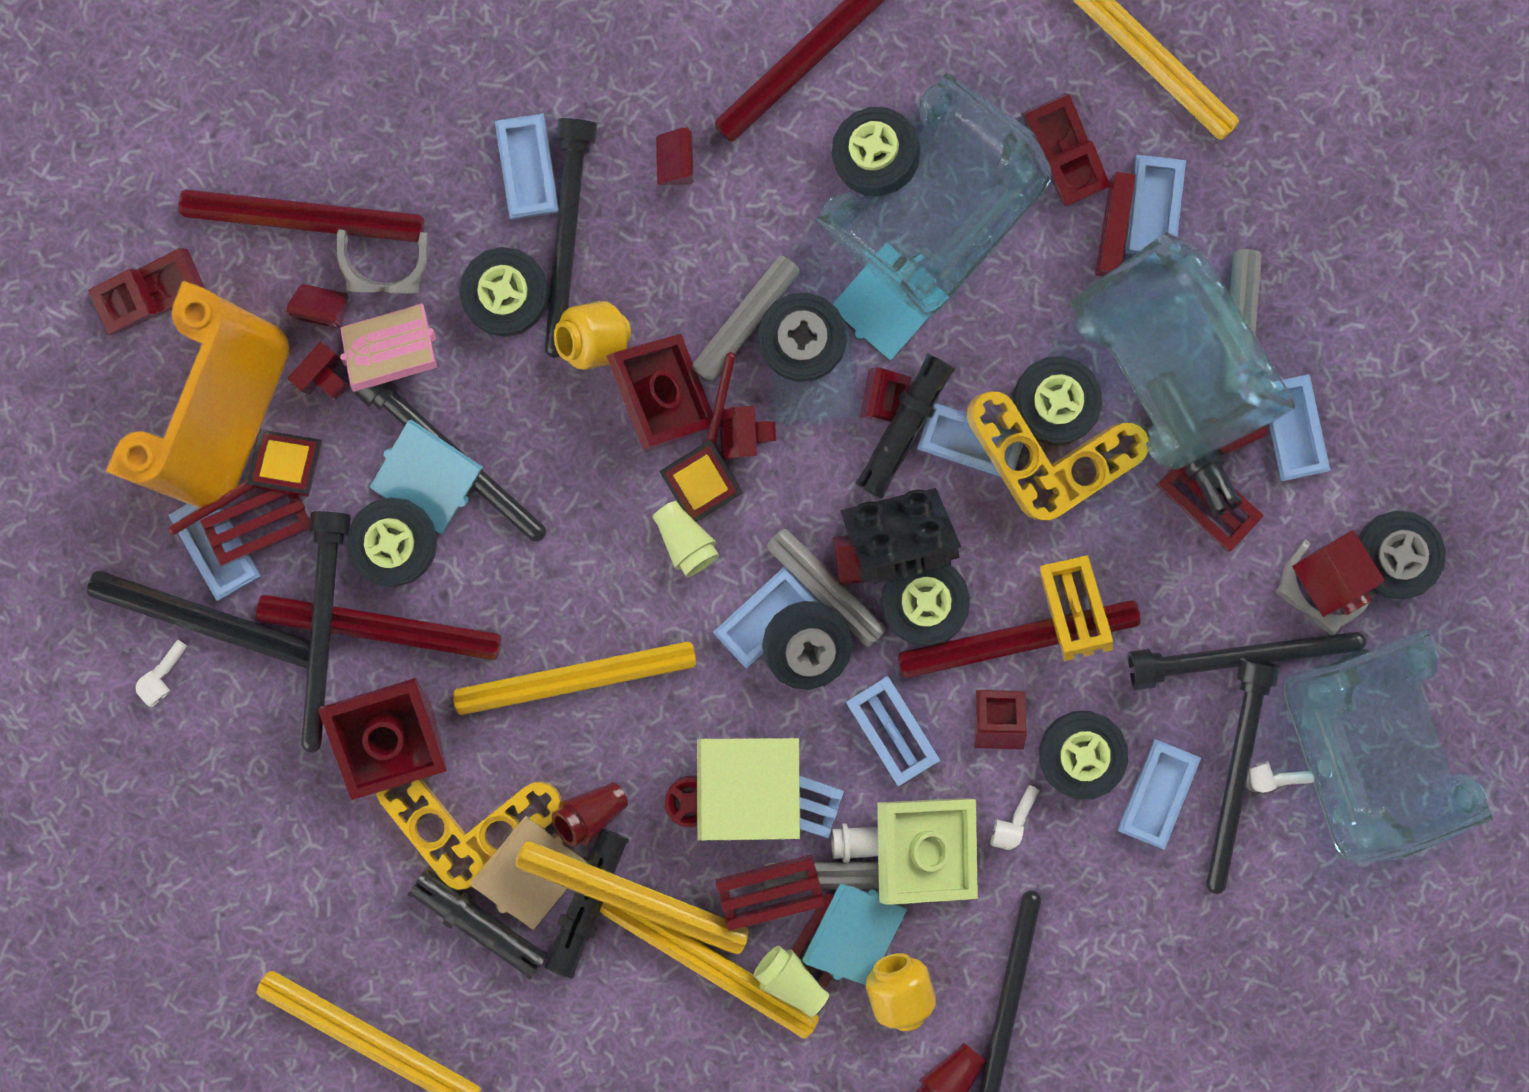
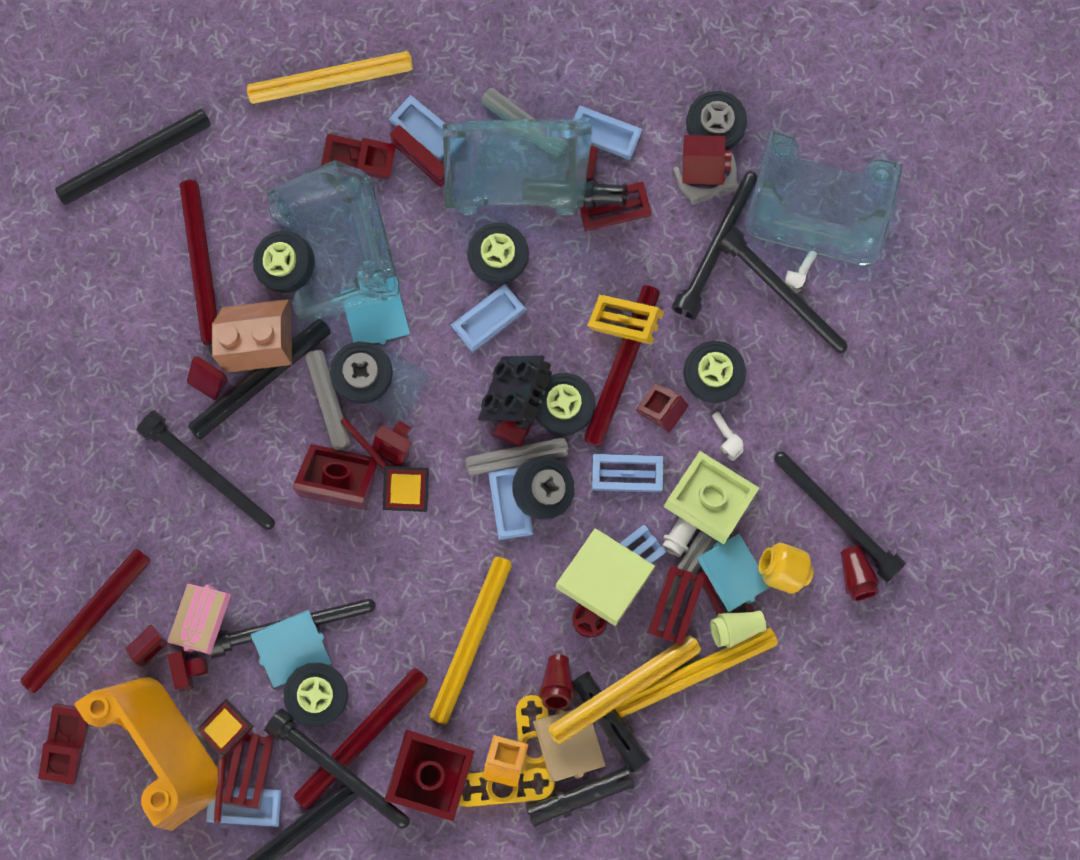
camera: 55 degrees left, 10 degrees down
light grey cap [337,230,429,294] -> none
black wheel [459,247,549,337] -> none
light blue tile [495,114,559,220] -> none
yellow head [554,301,631,370] -> none
yellowish green cone [652,501,719,577] -> none
black pin [855,353,956,499] -> none
dark red slope [860,367,912,423] -> none
yellow beam [967,391,1149,520] -> none
light blue tile [1117,739,1201,850] -> none
none -> black axle [188,318,331,439]
none -> nougat slope [212,299,292,373]
none -> light orange slope [483,735,528,787]

